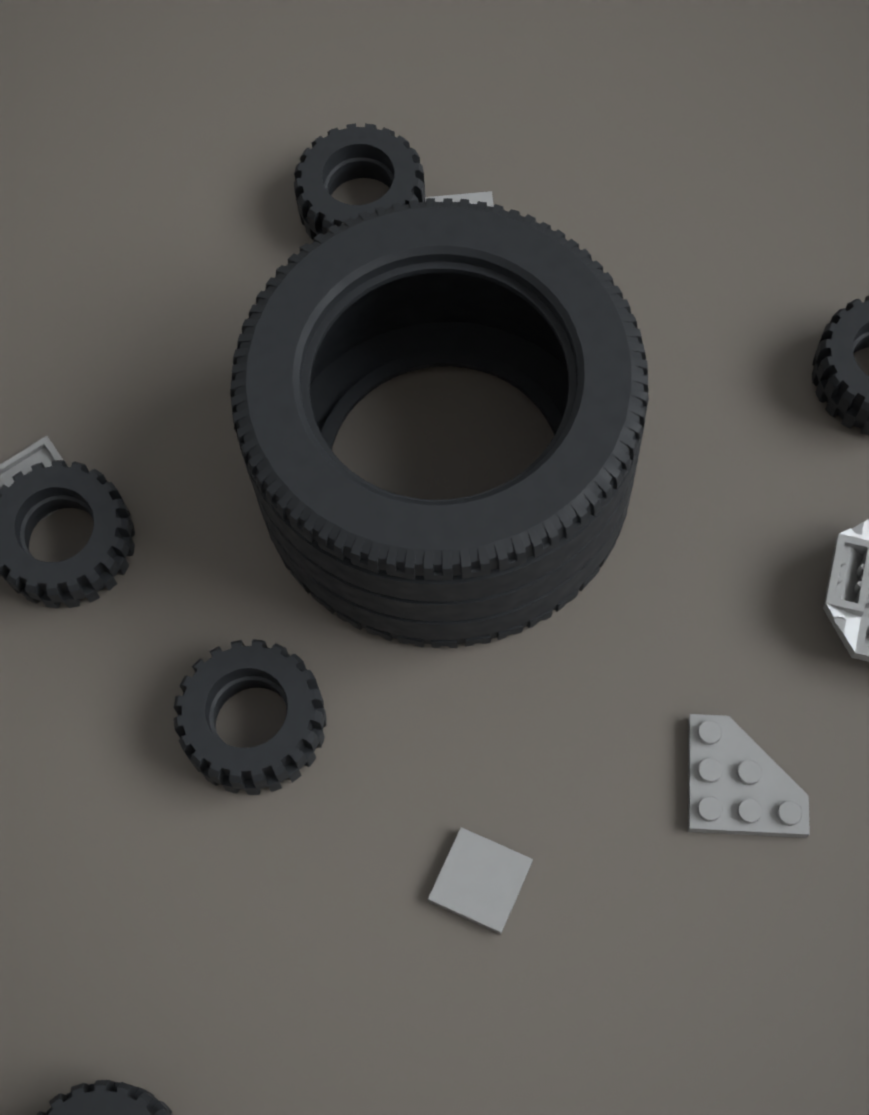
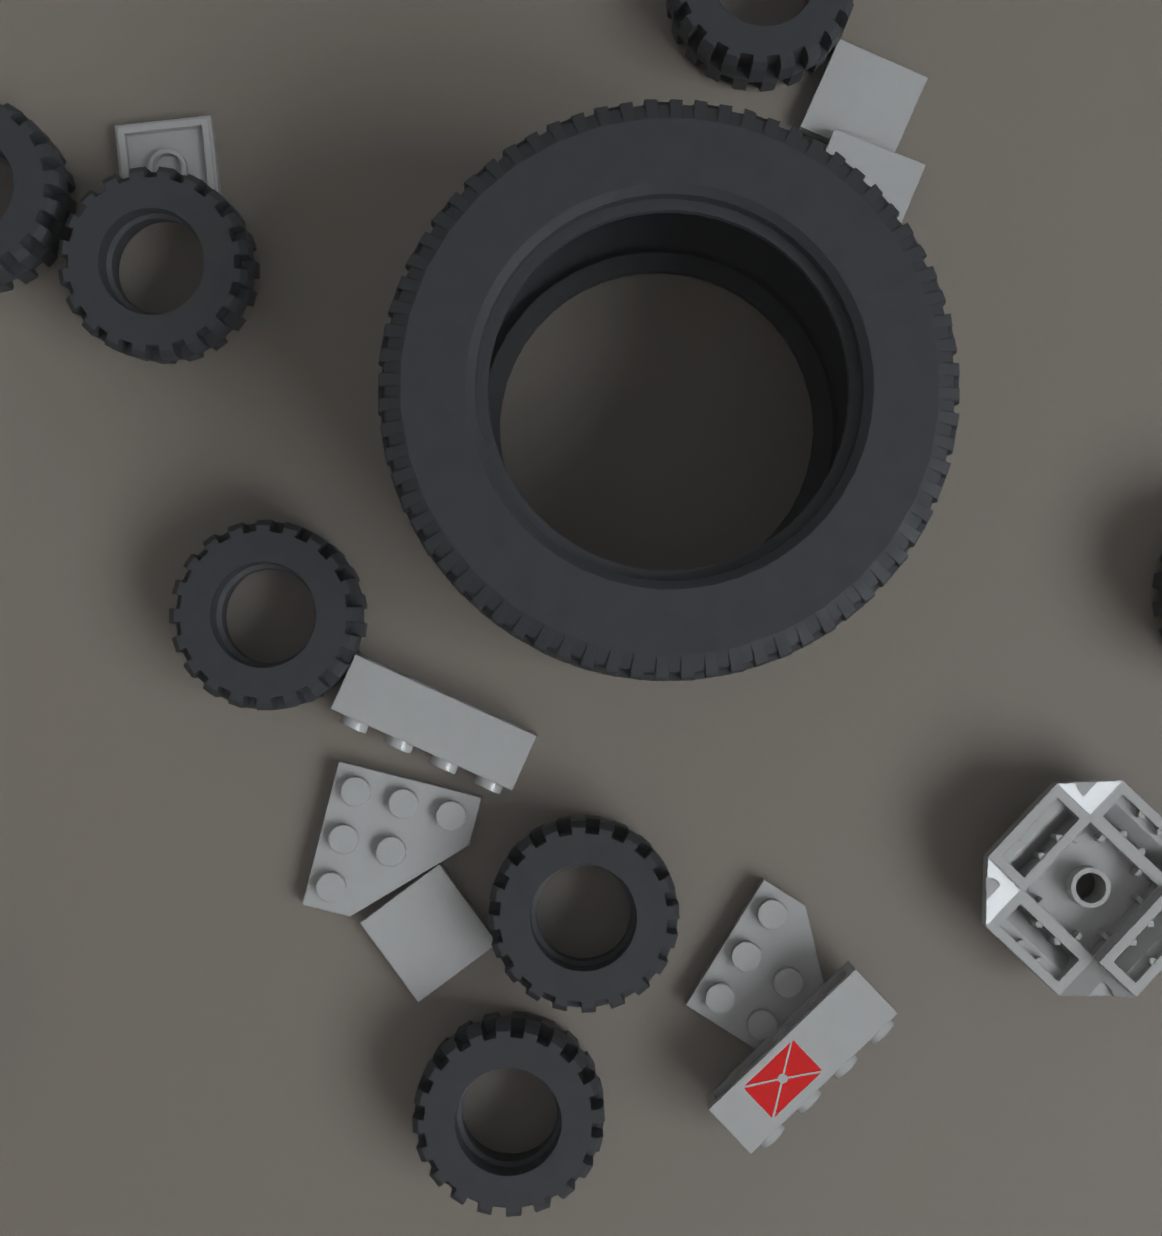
camera: 25 degrees right, 20 degrees up
none -> light grey plate [302,761,482,917]
none -> light grey brick [331,654,538,794]
none -> black tyre [412,1011,605,1217]
none -> black tyre [487,815,680,1013]
none -> light grey brick [706,960,898,1154]

